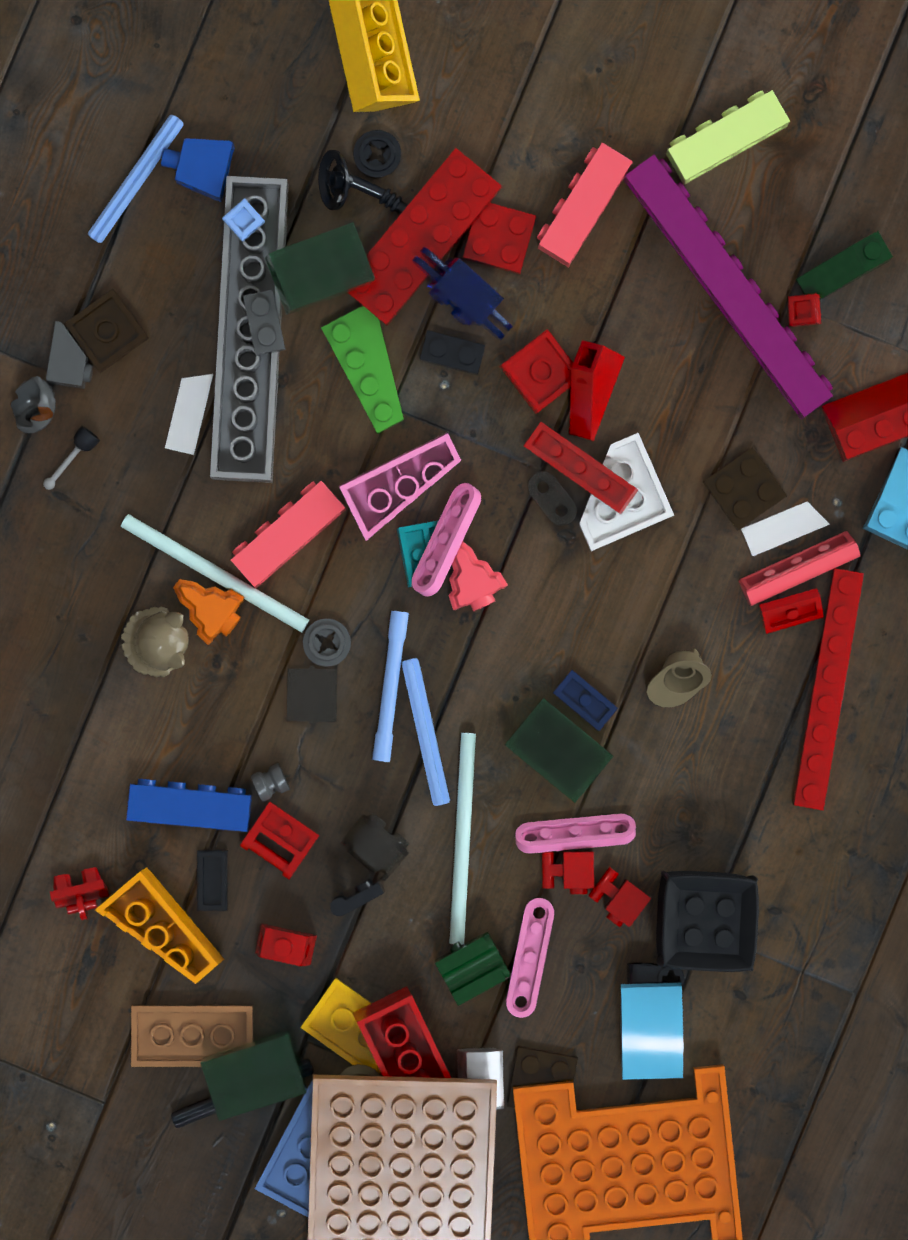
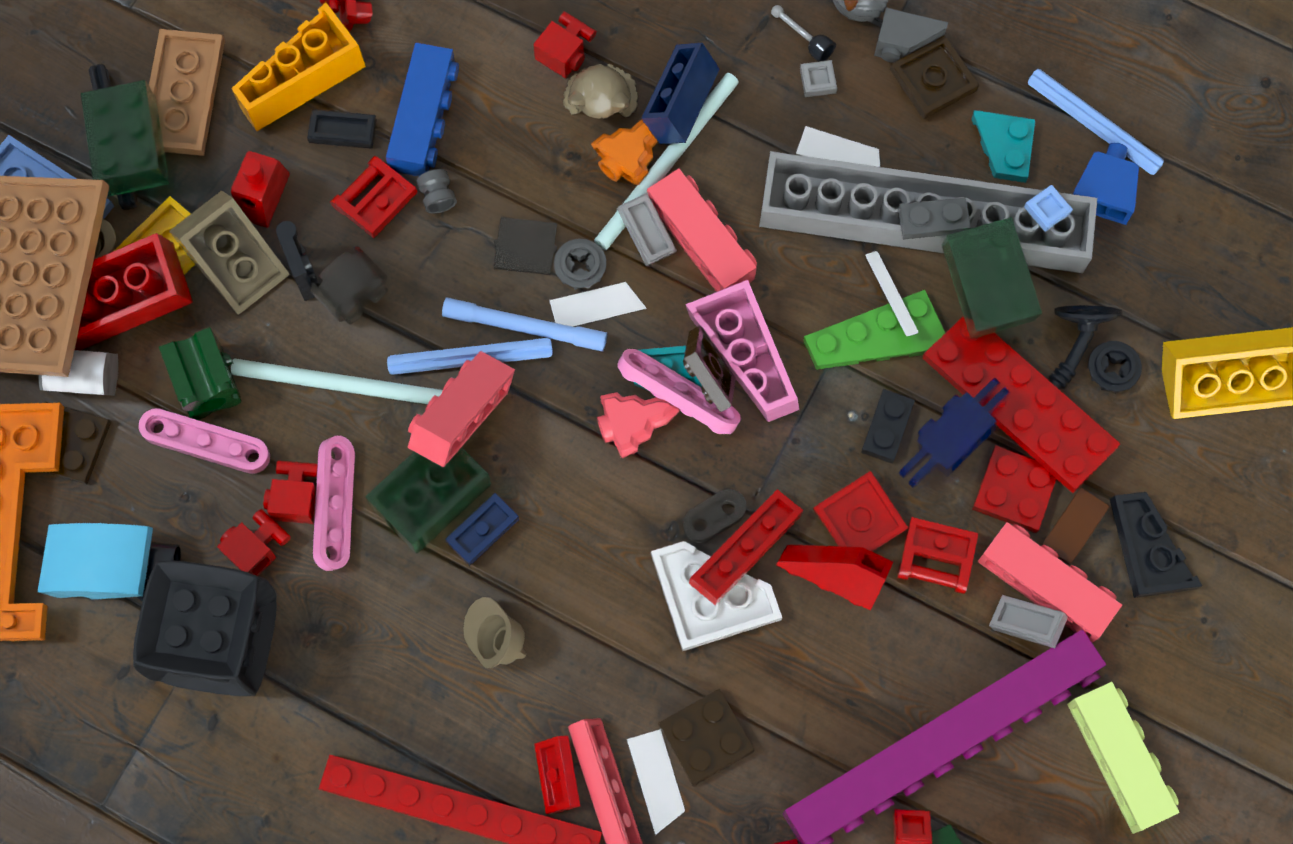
camera: 95 degrees right, 15 degrees down
none -> dark tan slope [169,191,290,315]
none -> coral brick [408,351,515,467]
none -> red brick [533,11,597,79]
none -> white sticker [549,282,647,327]
none -> light grey tile [617,193,677,267]
none -> dark blue brick [641,43,720,144]
none -> dark brown plate [683,325,736,412]
none -> light grey tile [800,60,837,97]
none -> white sticker [865,251,918,336]
none -> red plate [897,517,979,594]
none -> teal wing [972,110,1035,183]
none -> light grey tile [989,595,1068,648]
none -> reddish brown slope [1042,487,1110,564]
none -> black wing [1110,492,1202,598]

